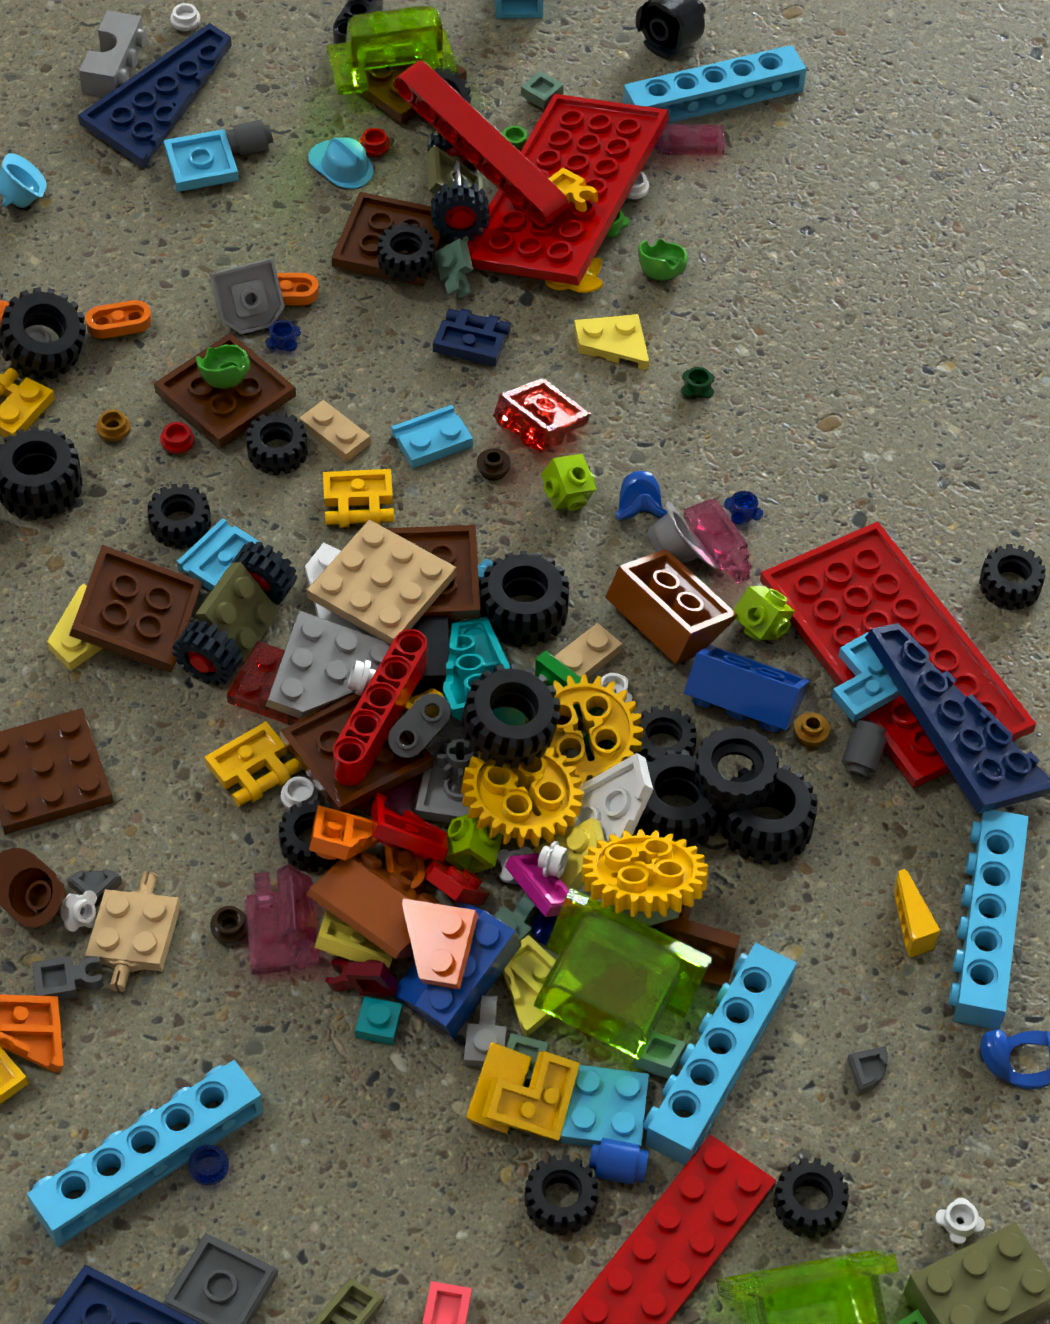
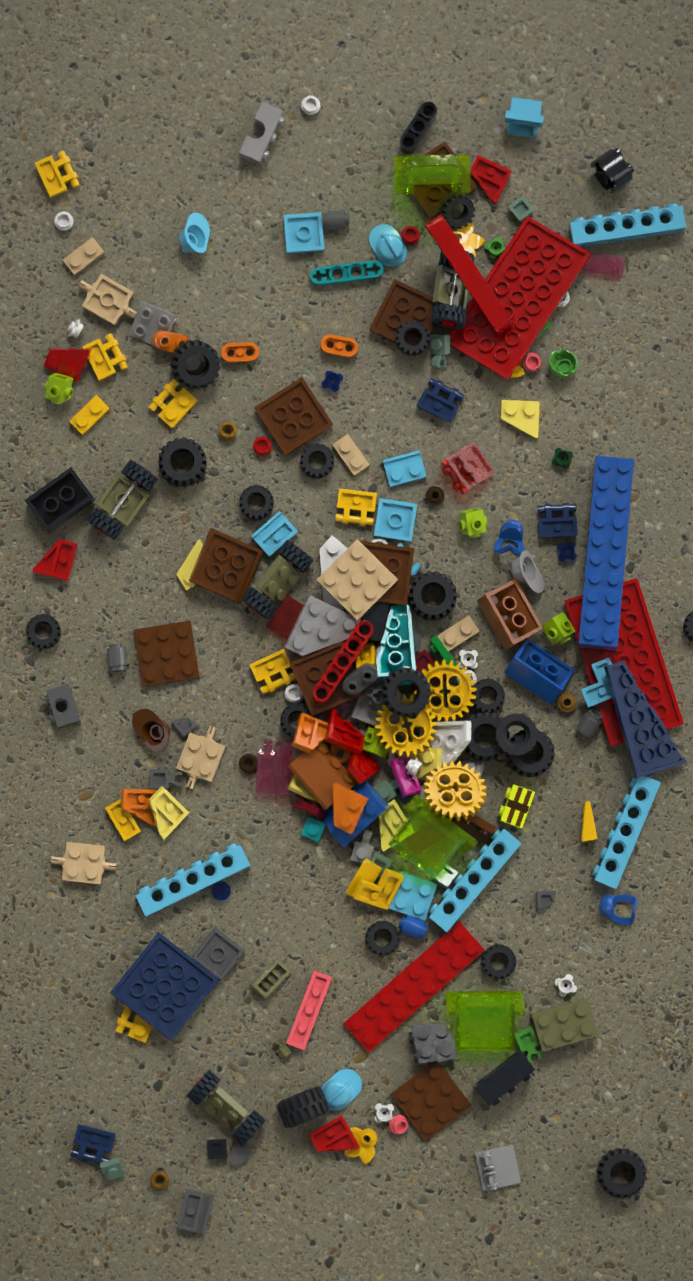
camera: 10 degrees right, 30 degrees up
white plate [60,890,97,932] -> none
dark blue wing [78,23,232,168] -> none
bright green hair [196,345,250,389] -> none
light grey piece [209,258,285,334] -> none
white plate [347,659,376,696] -> none
yellow plate [549,168,599,212] -> none
clear pink hinge [683,498,752,583] -> none
none -> light yellow wing [148,786,189,840]
none -> teal beam [310,260,383,286]
none -> medium azure plate [374,498,417,542]
none -> red wing [470,155,512,205]
none -> brick [498,784,535,829]
none -> coral plate [522,353,541,372]
none -> dark blue plate [537,503,578,538]
none -> blue brick [578,456,634,651]

